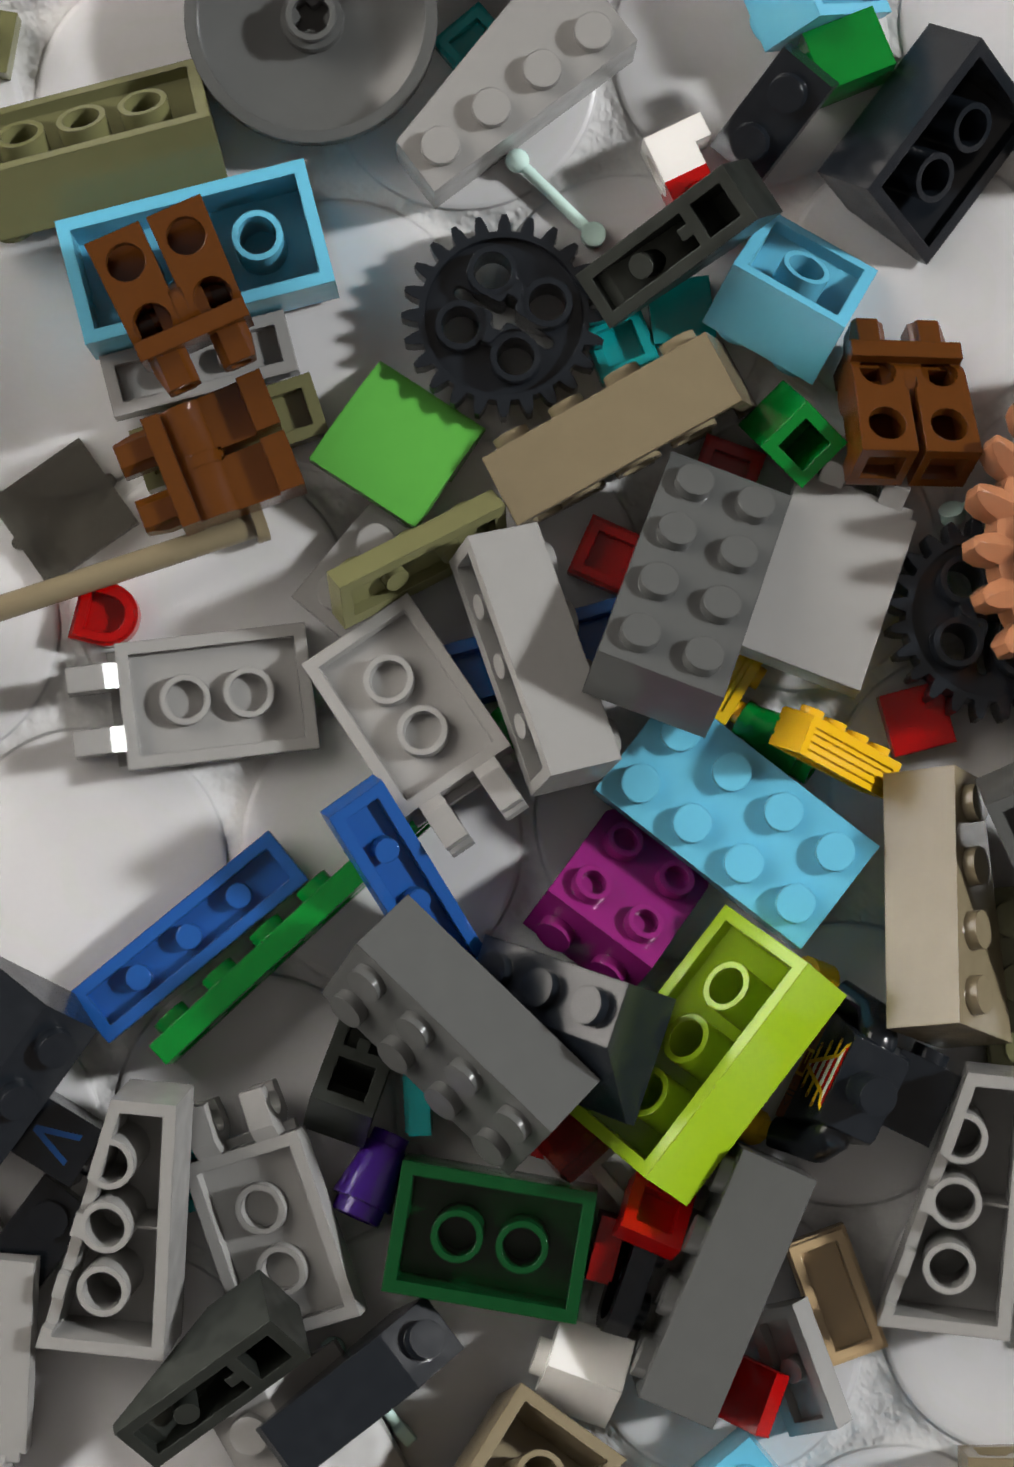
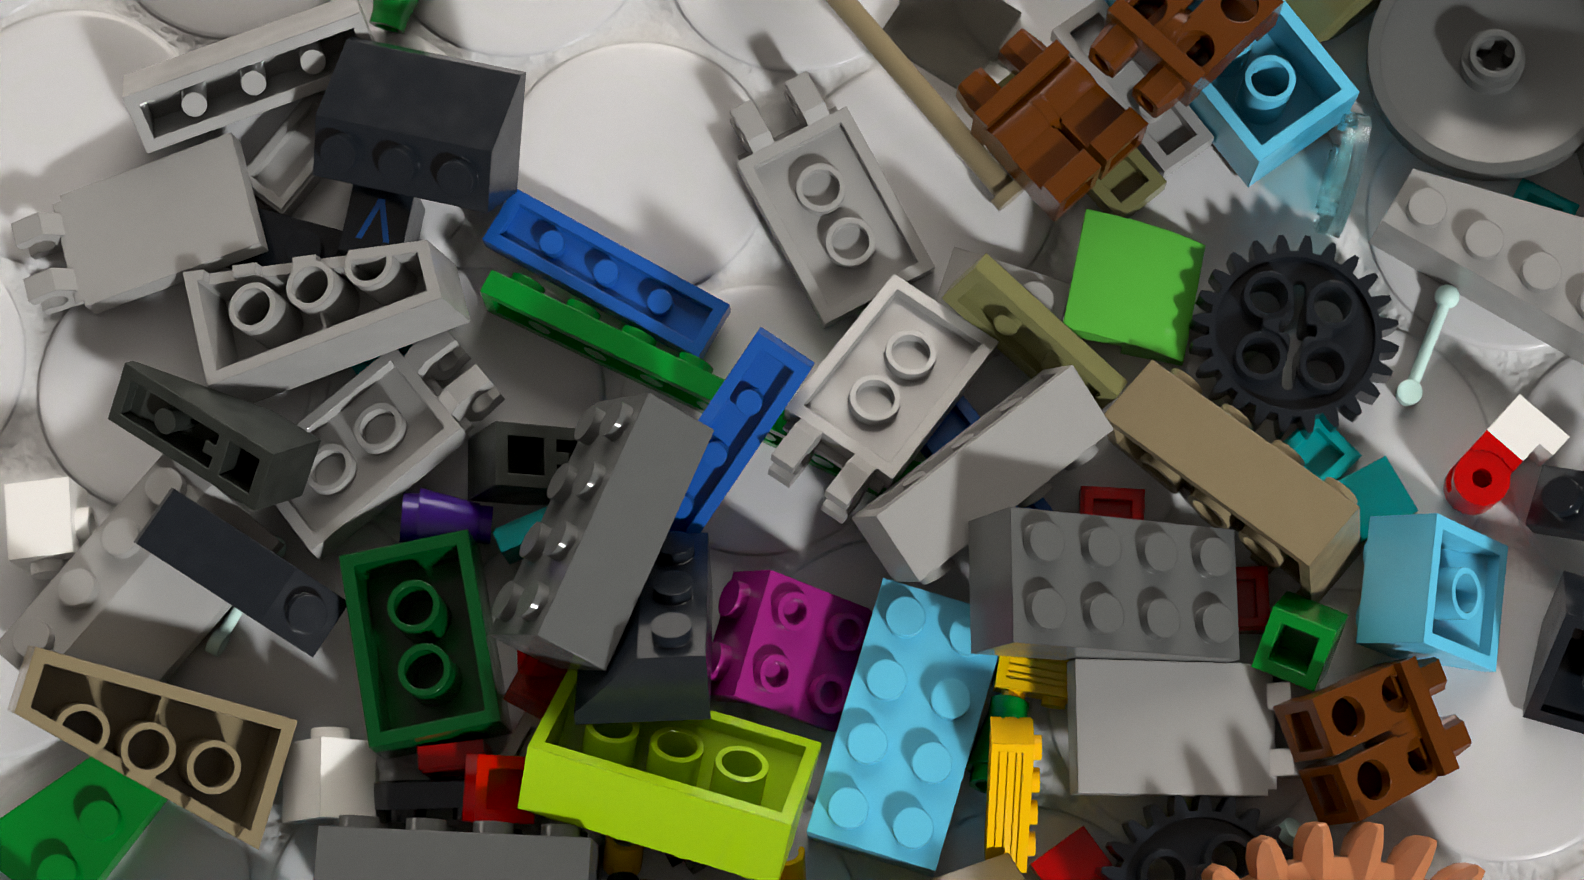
camera: 75 degrees right, 10 degrees down
red tile [68,584,141,648] -> none
pearl dark grey slope [575,158,783,328] -> none
none -> clear light blue tile [1313,111,1372,238]

